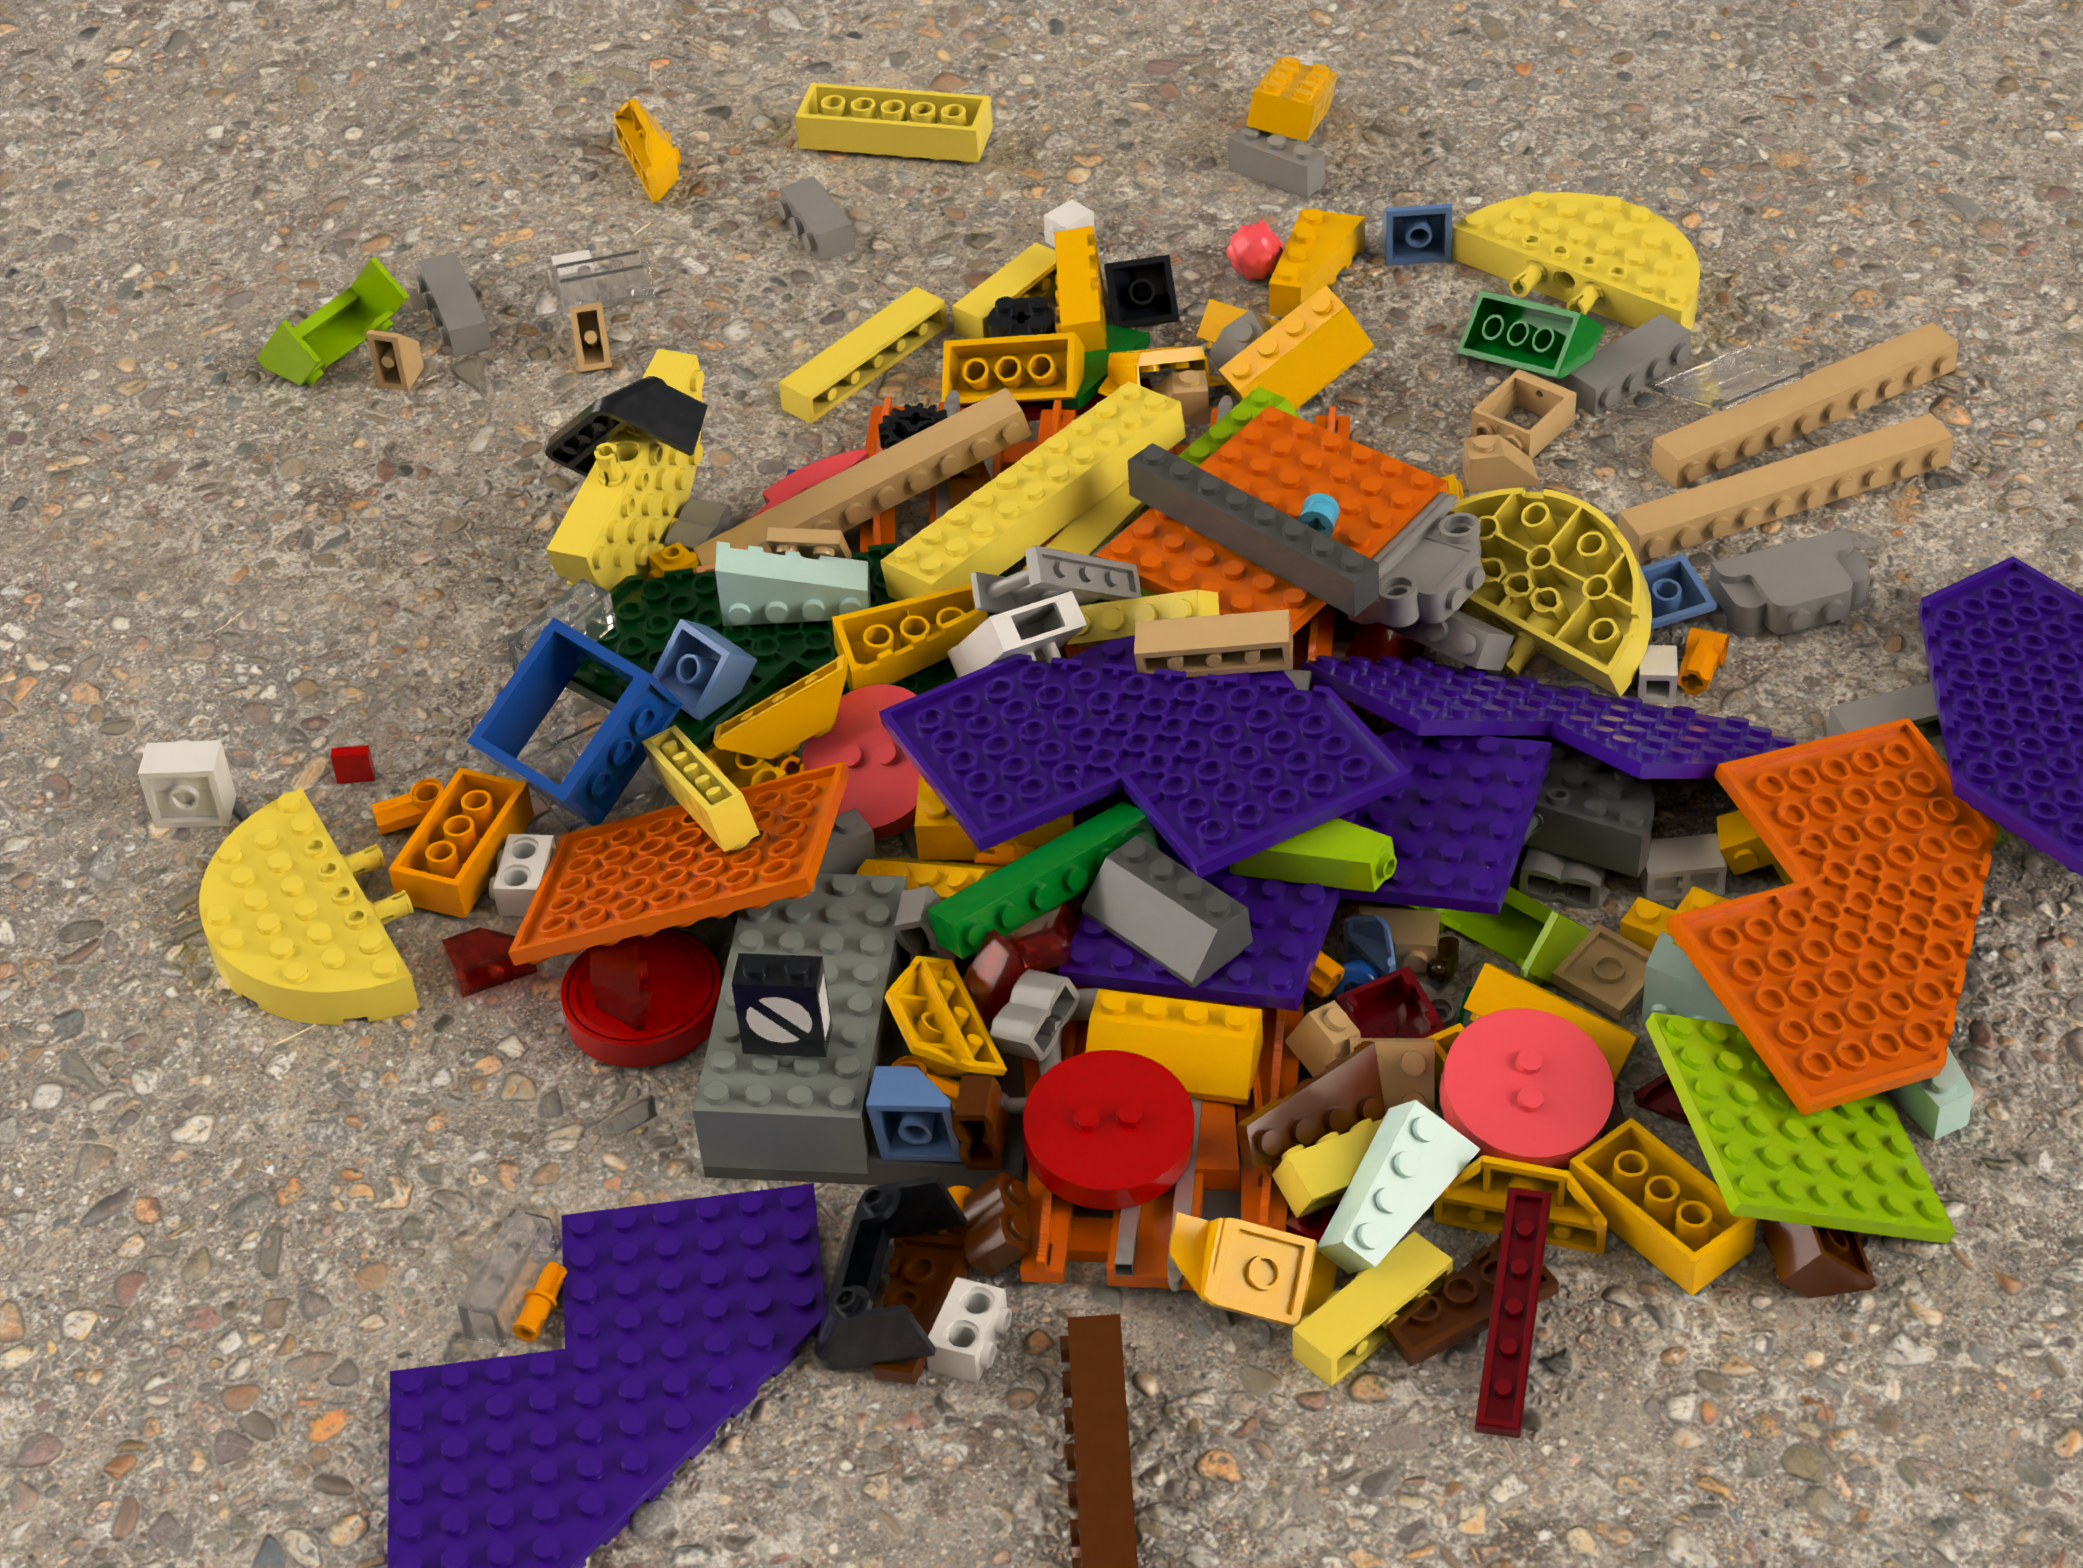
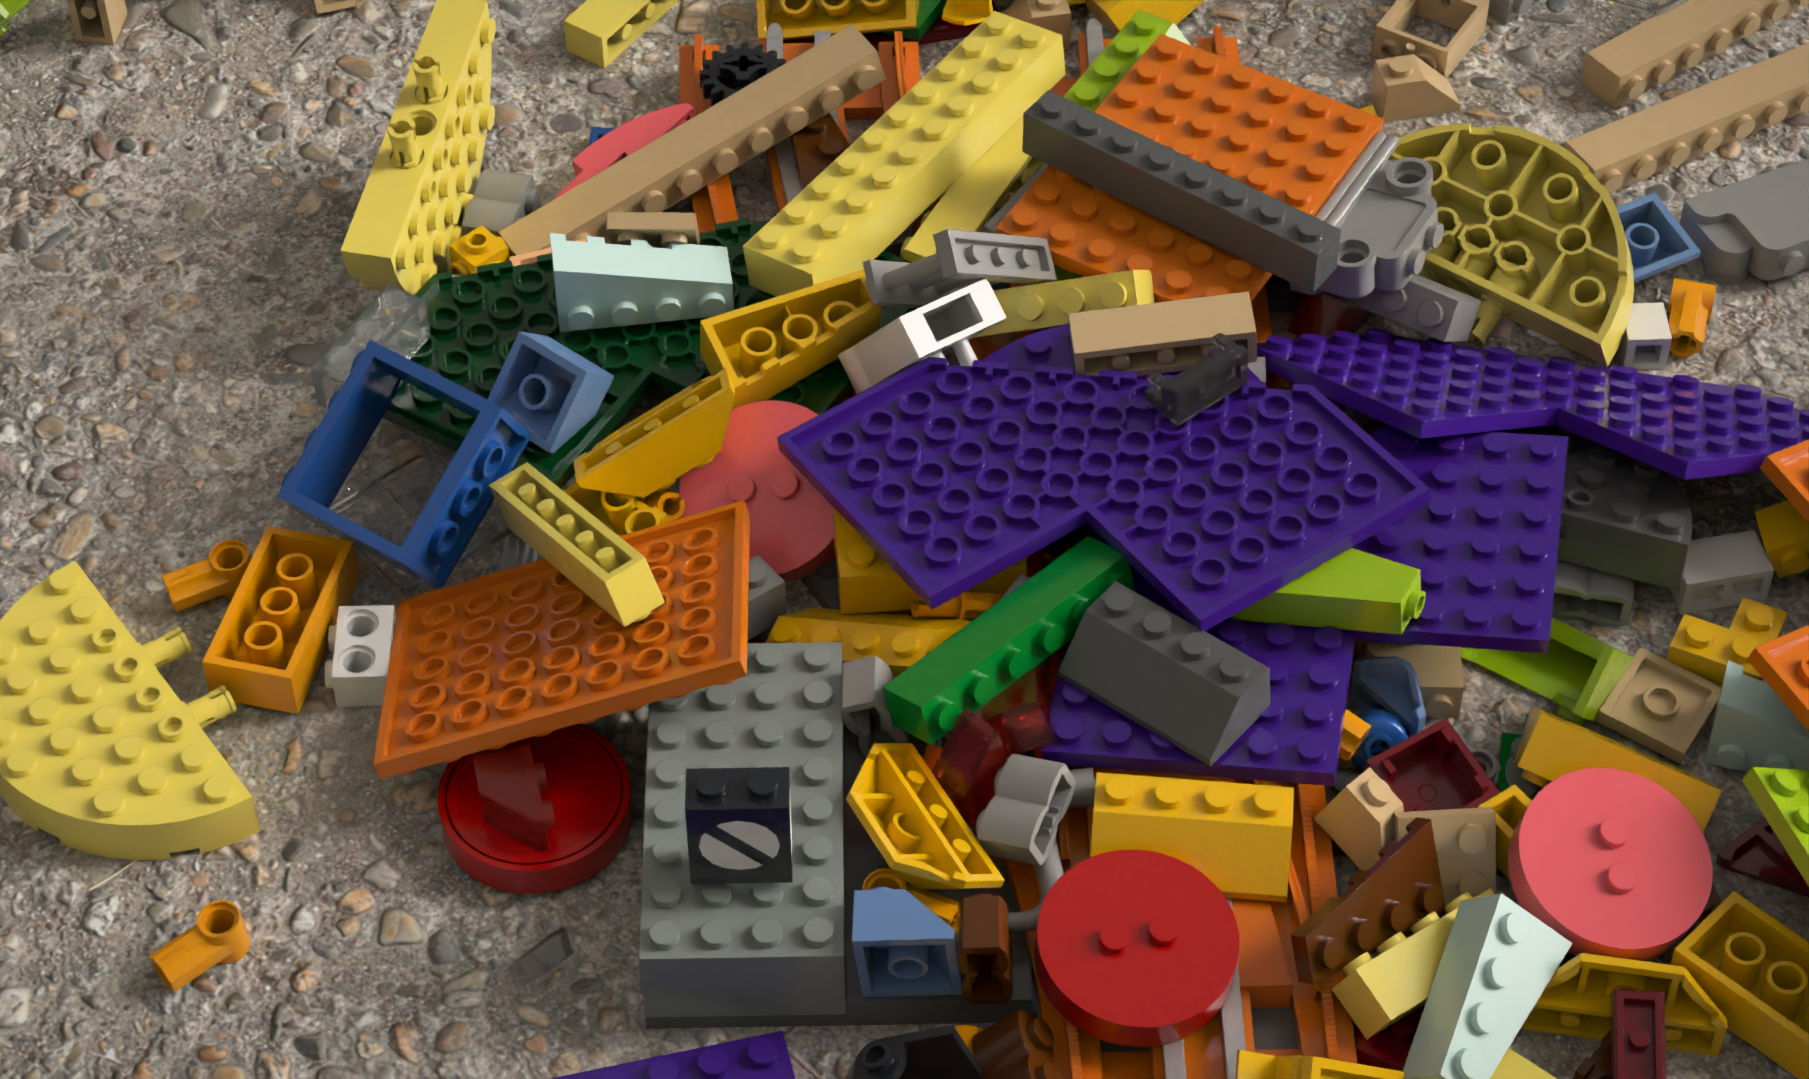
camera: 10 degrees left, 5 degrees up
red tile [330,745,376,784] -> none
clear red slope [442,927,537,998] -> none
black windscreen [545,376,708,477] -> none
medium azure wheel [1298,493,1340,537] -> none
dark brown arm [1426,936,1459,984] -> none
none -> light orange piece [148,900,250,992]
none -> clear smoke hinge [1145,333,1248,426]

